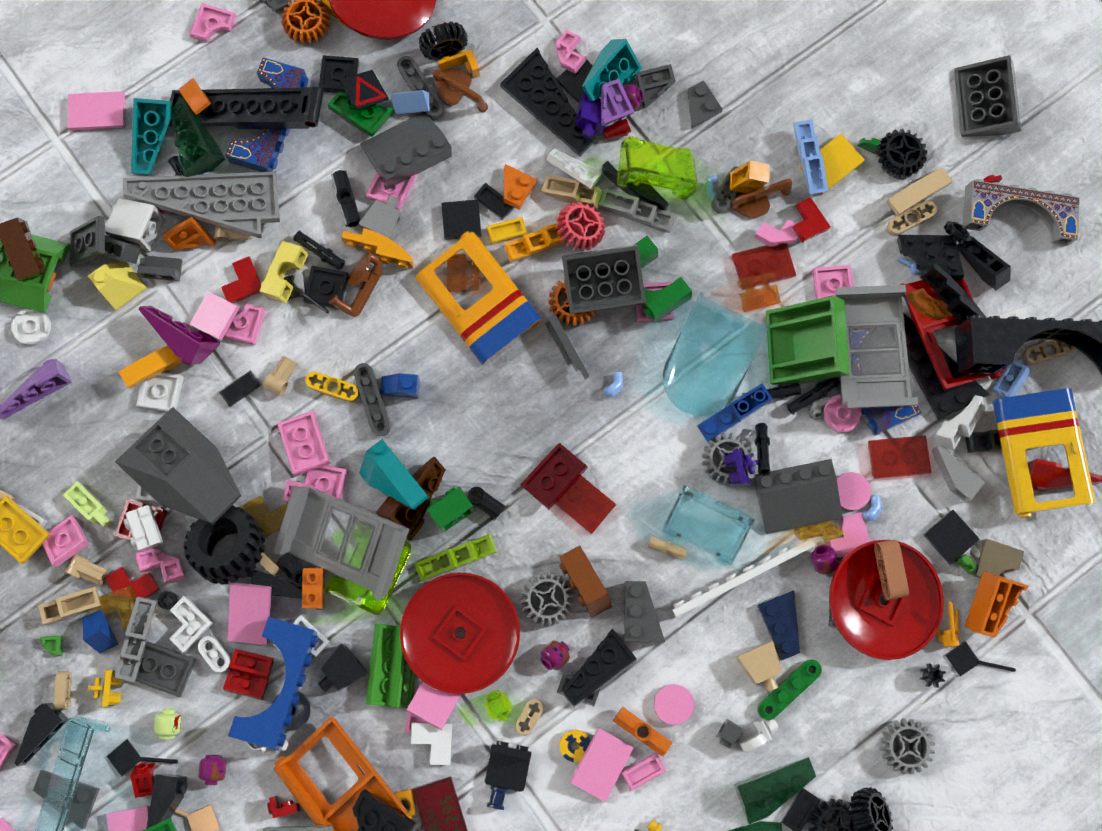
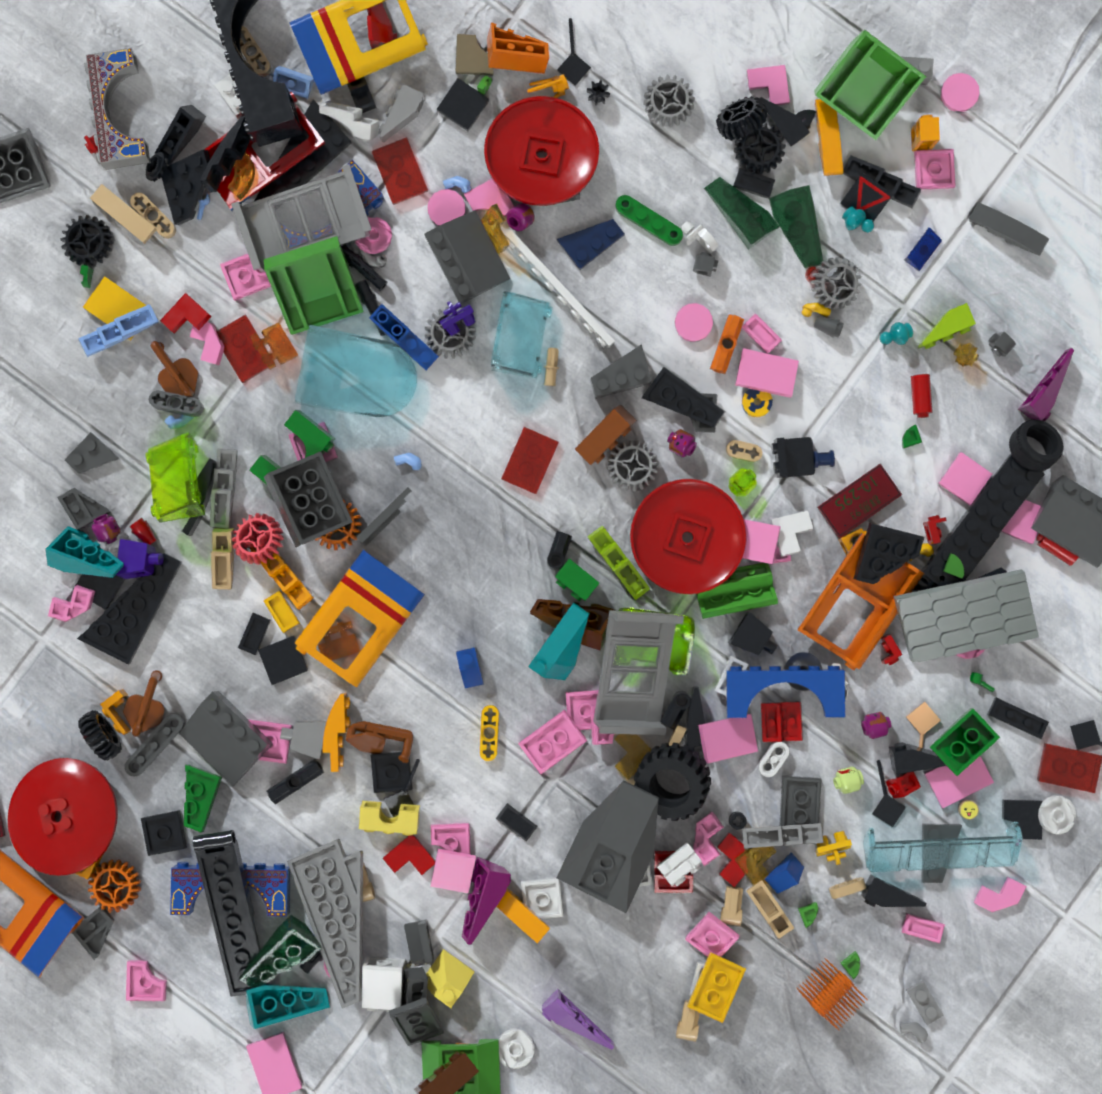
camera: 105 degrees left, 10 degrees up
yellowish green hinge [63,481,112,528] -> none
orange wing [162,217,216,250] -> none
white plate [169,596,213,653] -> none
orange slope [179,78,211,115] -> none
tan piece [263,356,298,396] -> none
black pin [293,230,345,271] -> none
orange bracket [302,568,325,610] -> none
black piece [340,70,389,110] -> none
dark grey plate [354,363,391,436] -> none
light blue slope [391,90,430,115] -> none
orange wing [503,164,537,210] -> none
dark red tile [520,443,588,510] -> none
white wing [546,149,603,189] -> none
medium lavender wing [601,79,634,126] -> none
light orange brick [730,160,770,194] -> none
tan torso [736,641,782,692] -> none
black pin [754,423,771,476] -> none
nougat beam [874,540,909,600] -> none

